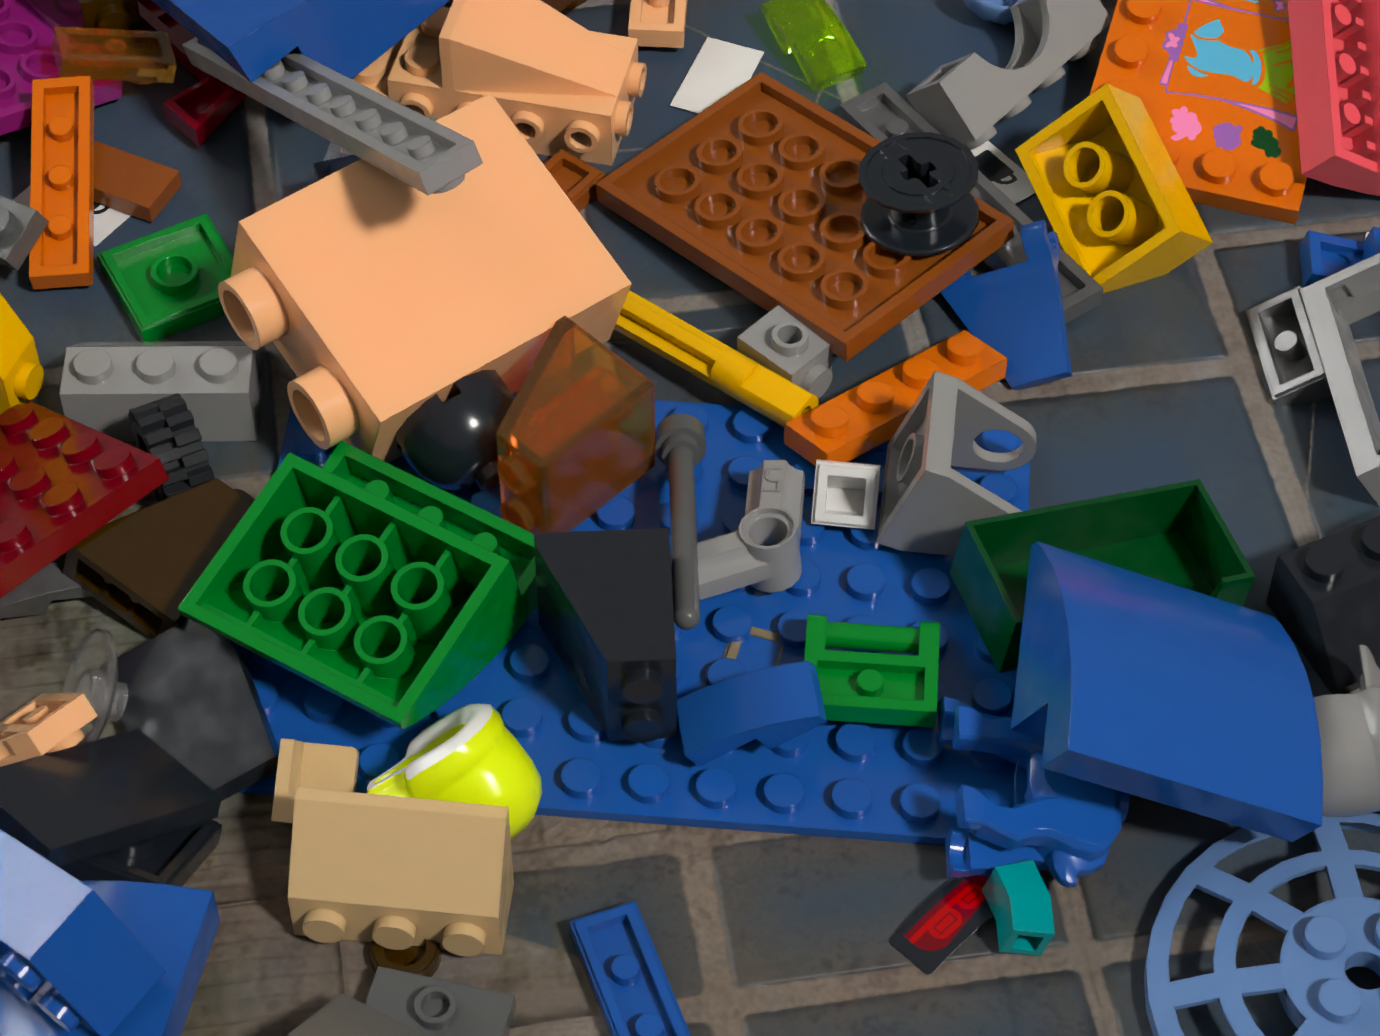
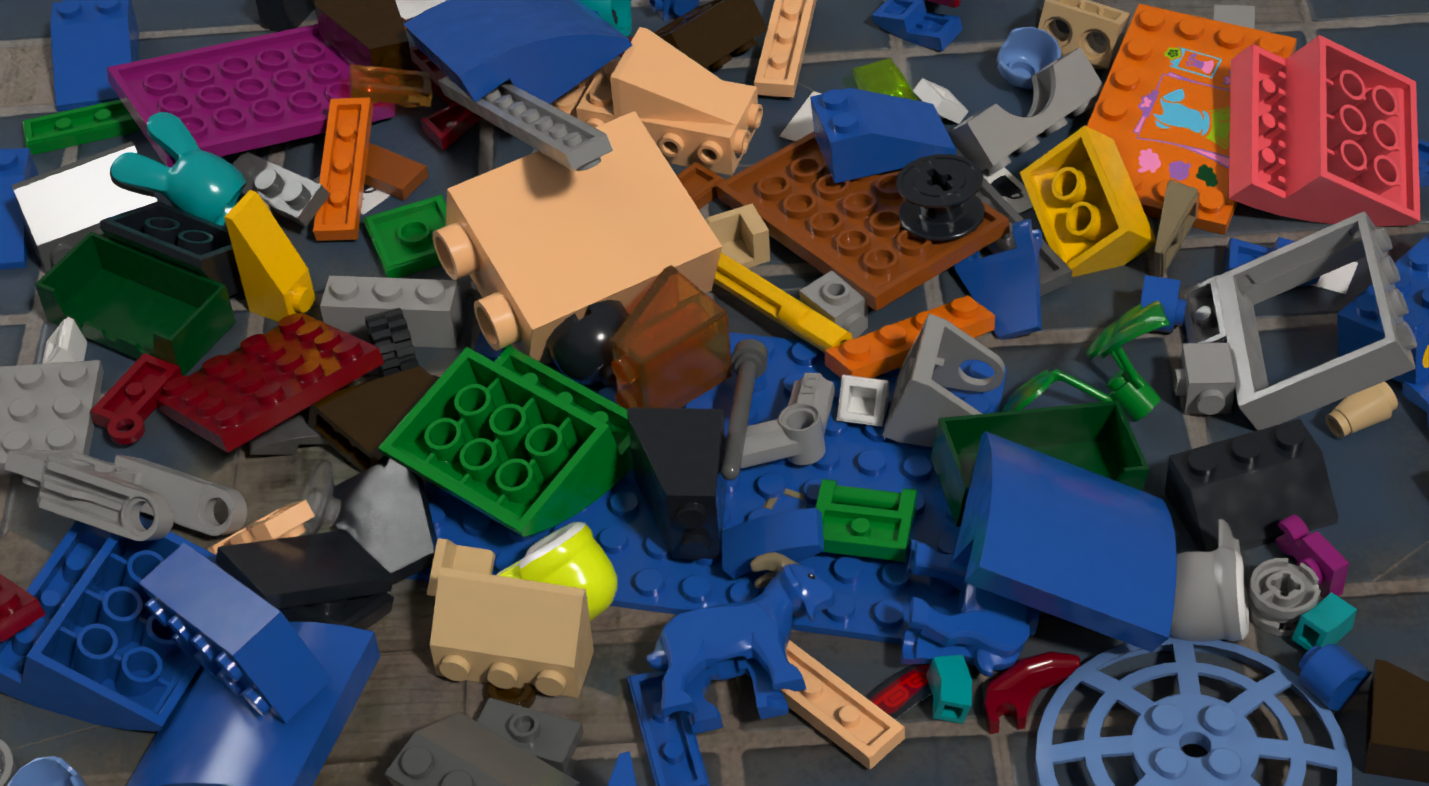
camera: 10 degrees right, 5 degrees down
none -> blue animal [646,552,835,734]
none -> tan panel [706,203,770,268]
none -> light nougat plate [746,640,905,770]
none -> blue slope [810,88,957,183]
none -> white plate [913,78,969,124]
none -> dark red piece [984,651,1081,734]
none -> green plant [1000,300,1170,422]
none -> blue plate [1140,275,1187,333]
none -> dark tan slope [1154,180,1199,277]
none -> light grey brick [1173,342,1236,415]

